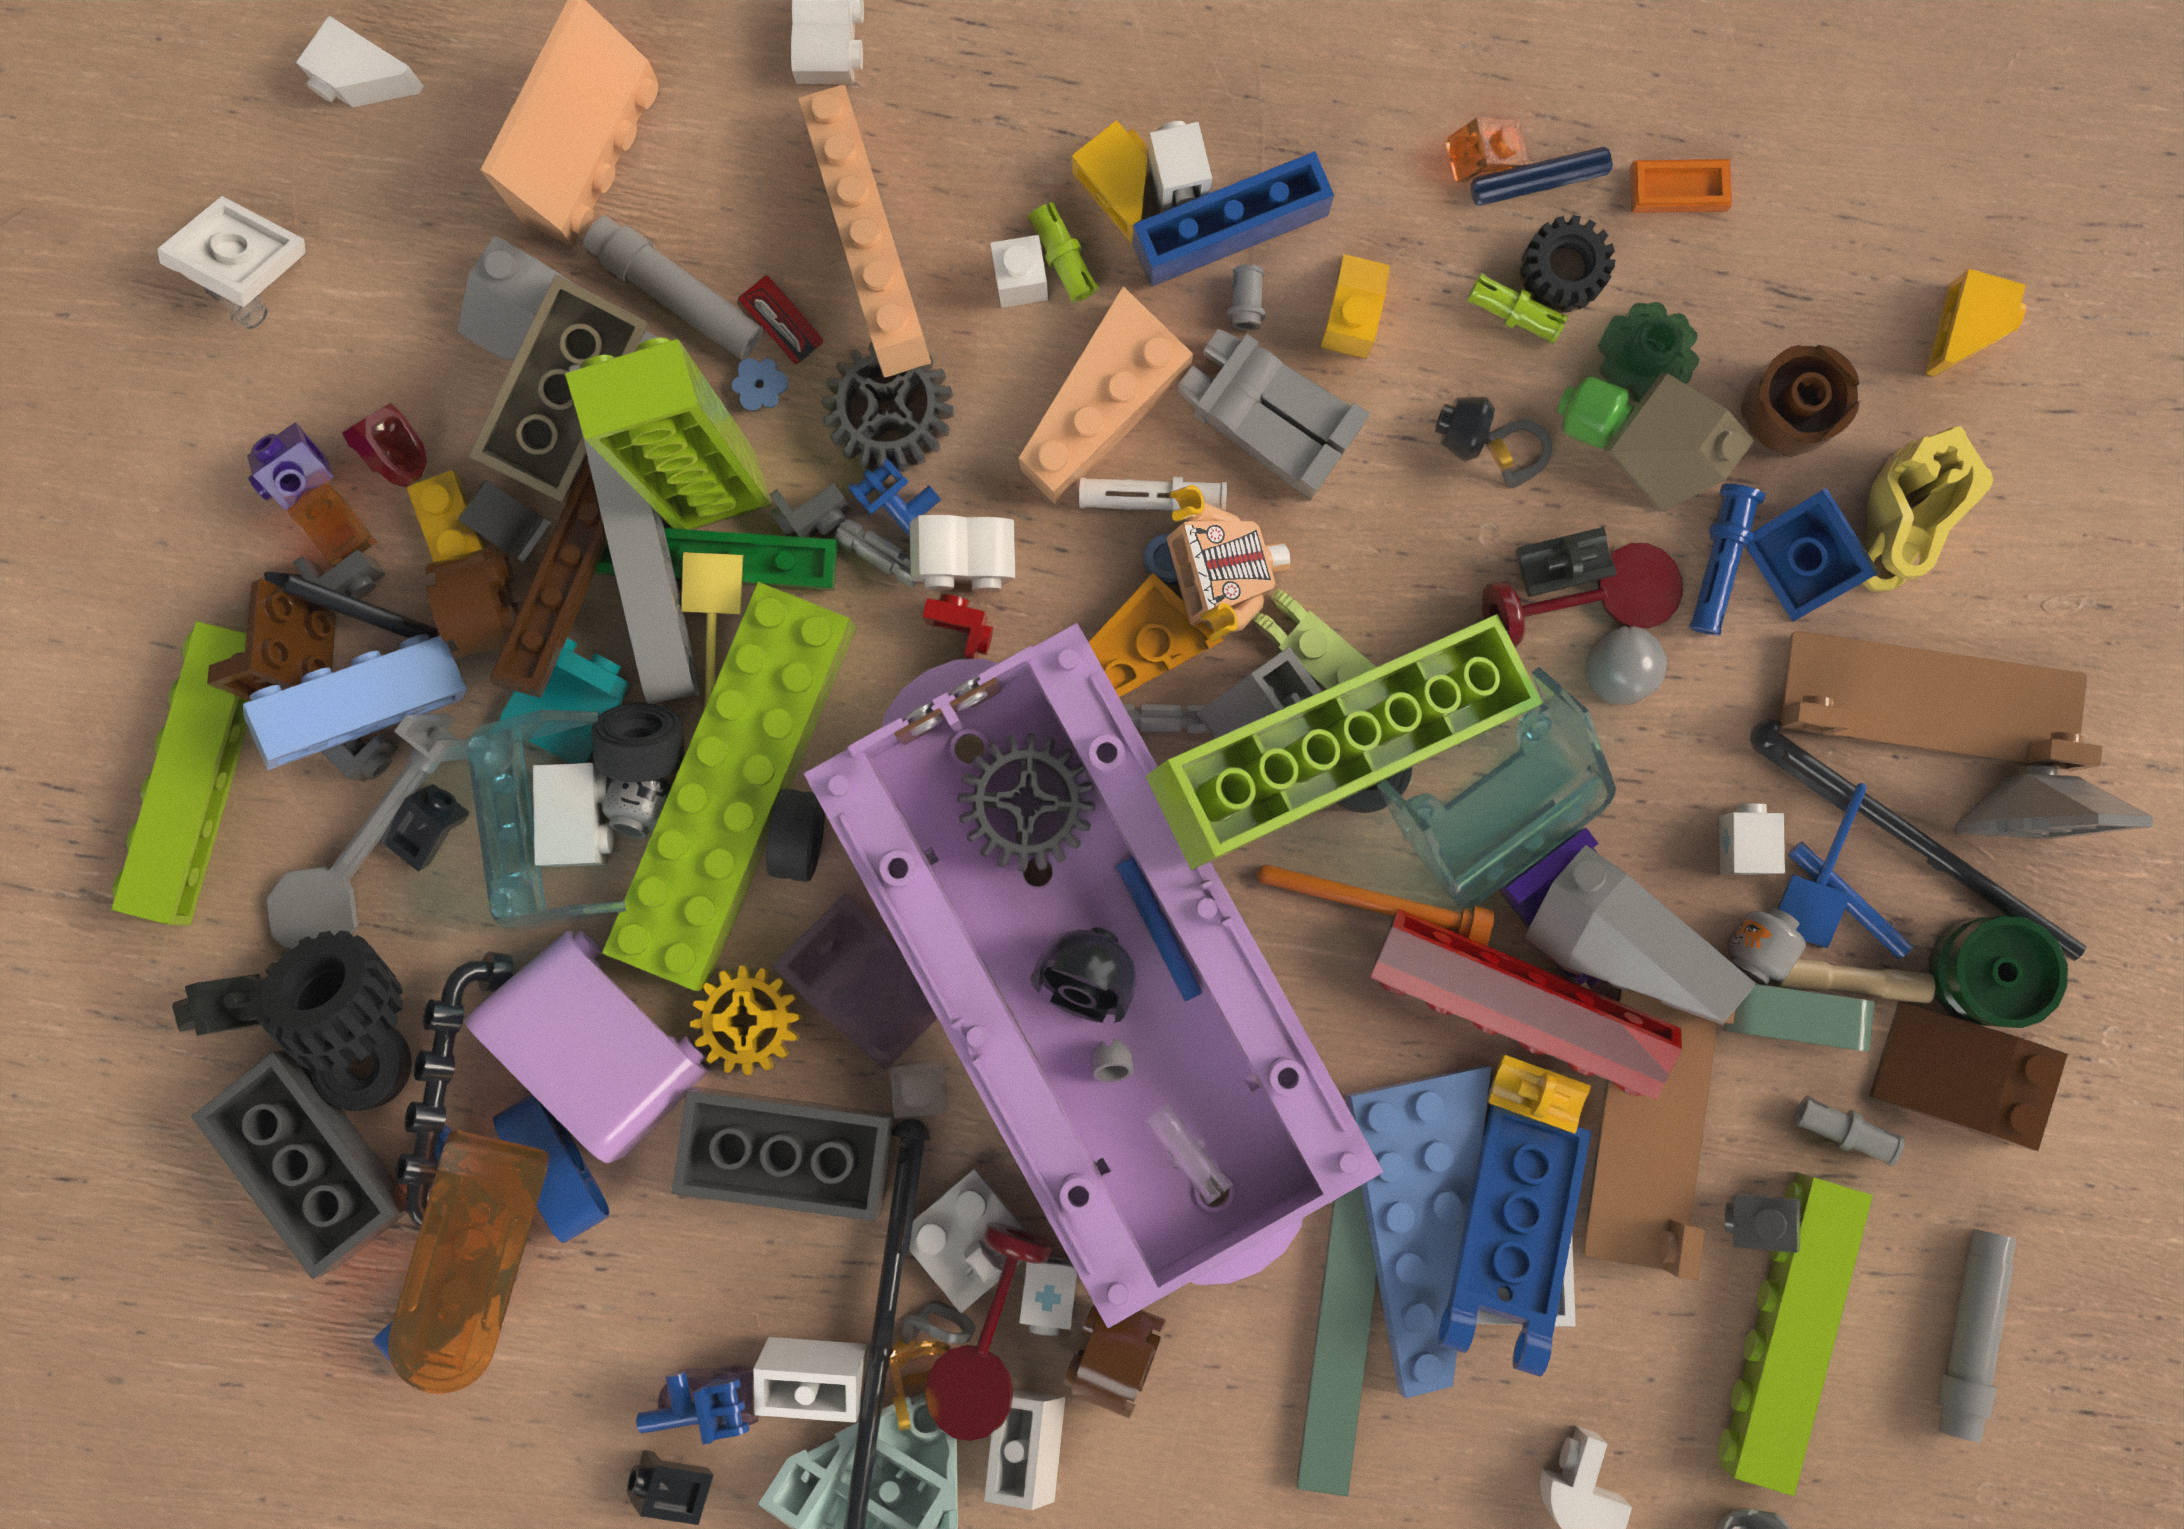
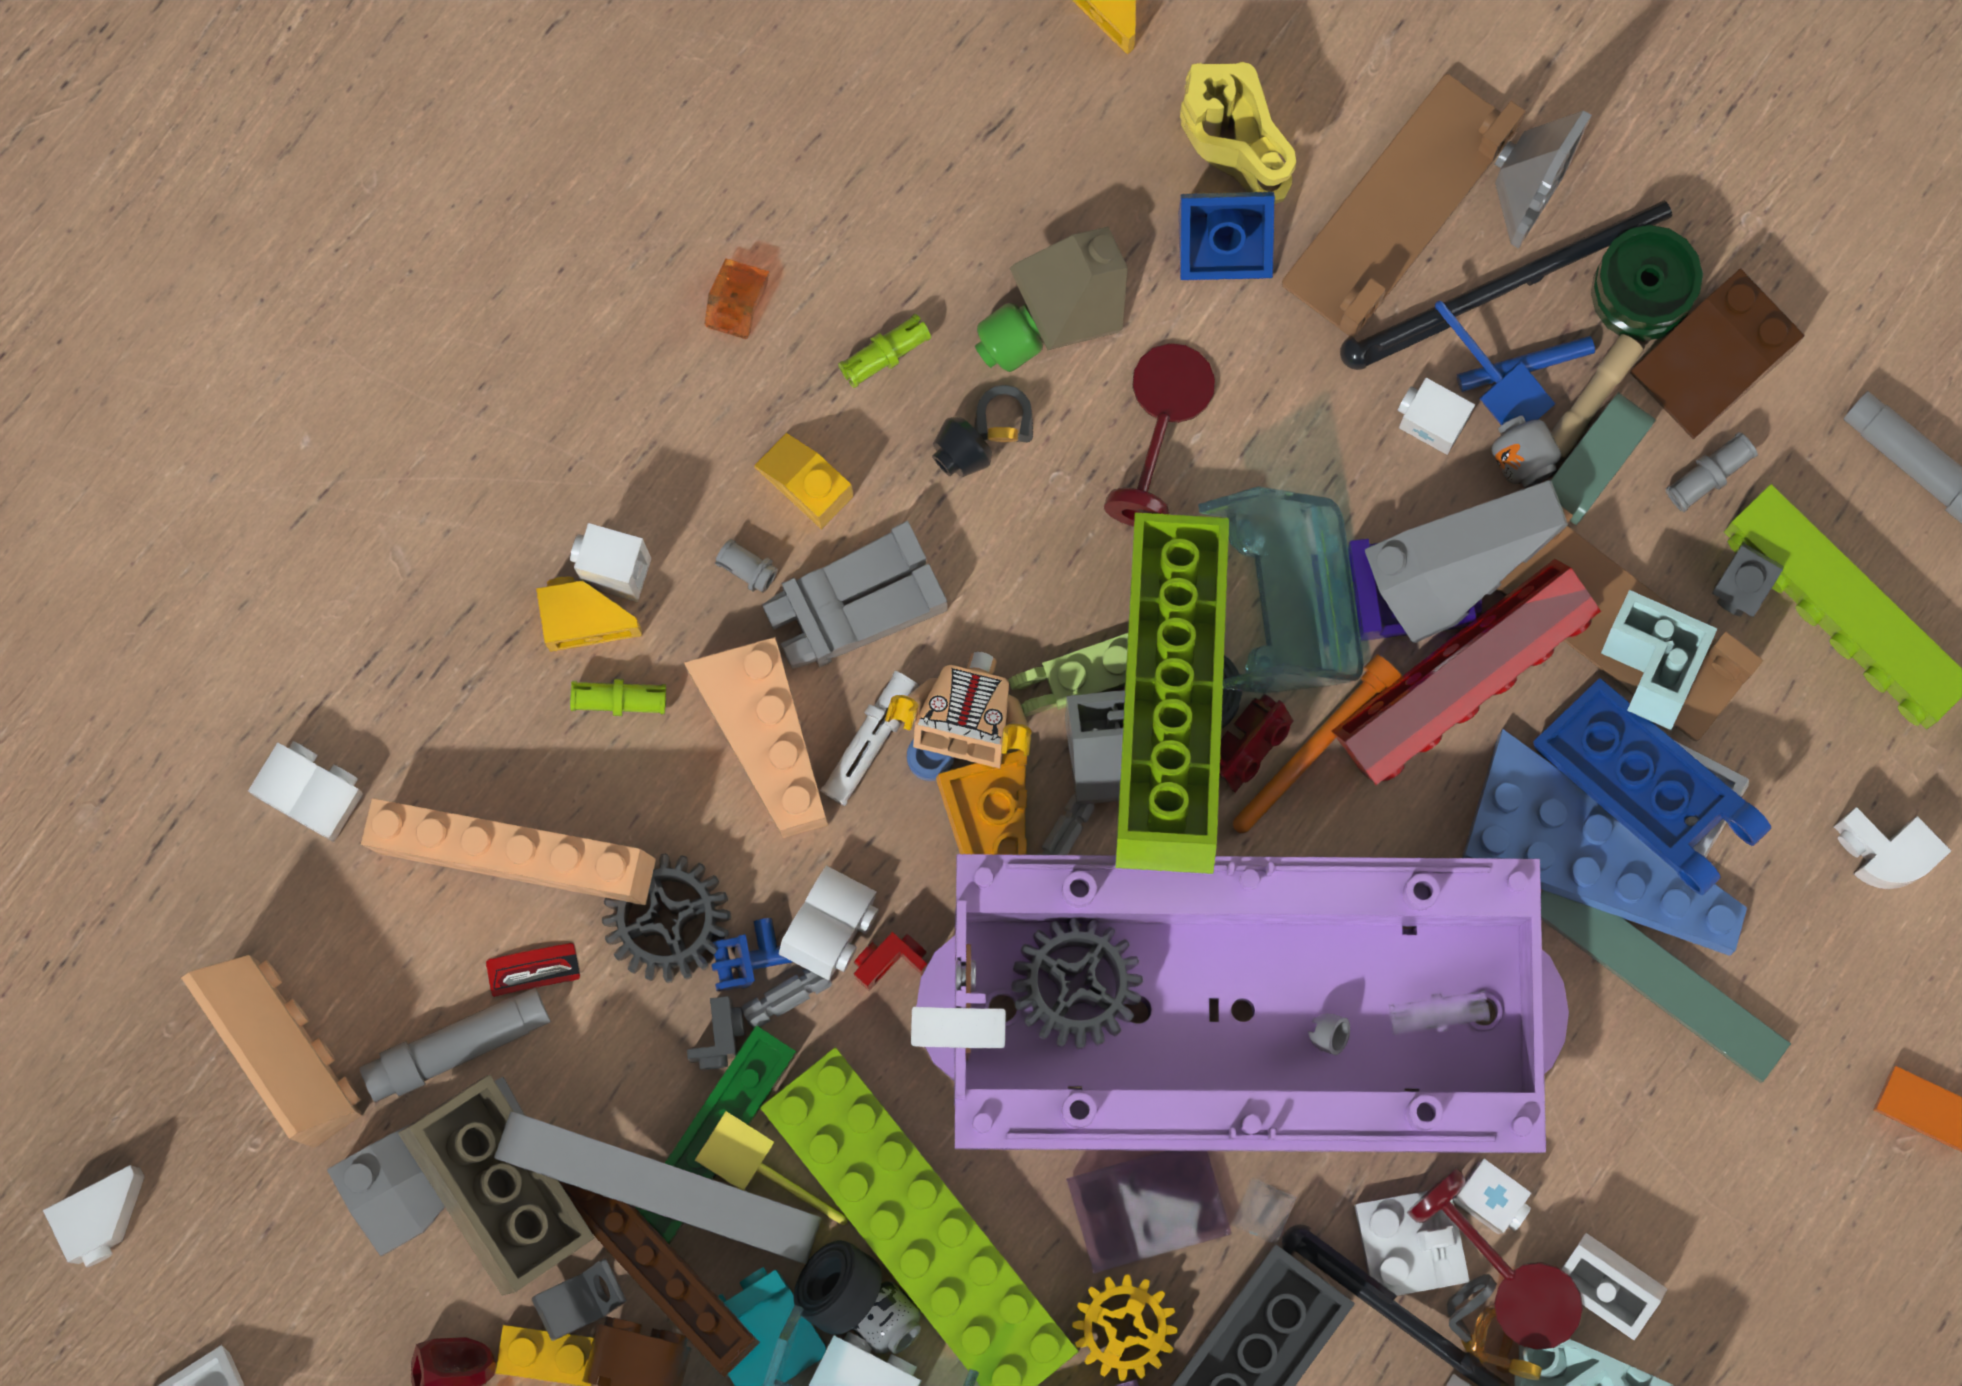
camera: 60 degrees left, 5 degrees down
lime brick [565,337,772,530] -> none
medium blue plant [732,358,789,411] -> none
black tyre [766,788,825,882] -> none
white brick [990,235,1048,308] -> none
black cylinder [1030,927,1137,1023] -> none
reddish brown brick [1063,1305,1166,1419] -> none
blue bar [1116,857,1203,1002] -> none
blue brick [1132,151,1334,287] -> none
dark blue axle [1470,147,1613,206] -> none
yellow hips [1486,1054,1591,1134] -> none
pearl dark grey hips [1515,527,1617,597] -> none
black tyre [1520,215,1616,313] -> none
light grey hair [1586,626,1668,705] -> none
clear green plant [1597,302,1699,403] -> none
orange tile [1630,159,1732,213] -> none
blue pin [1689,484,1766,636] -> none
reddish brown brick [1741,345,1860,457] -> none
none -> white sticker [911,1007,1006,1048]
none -> dark red hinge [1219,694,1294,793]
none -> light aqua brick [1601,590,1717,730]

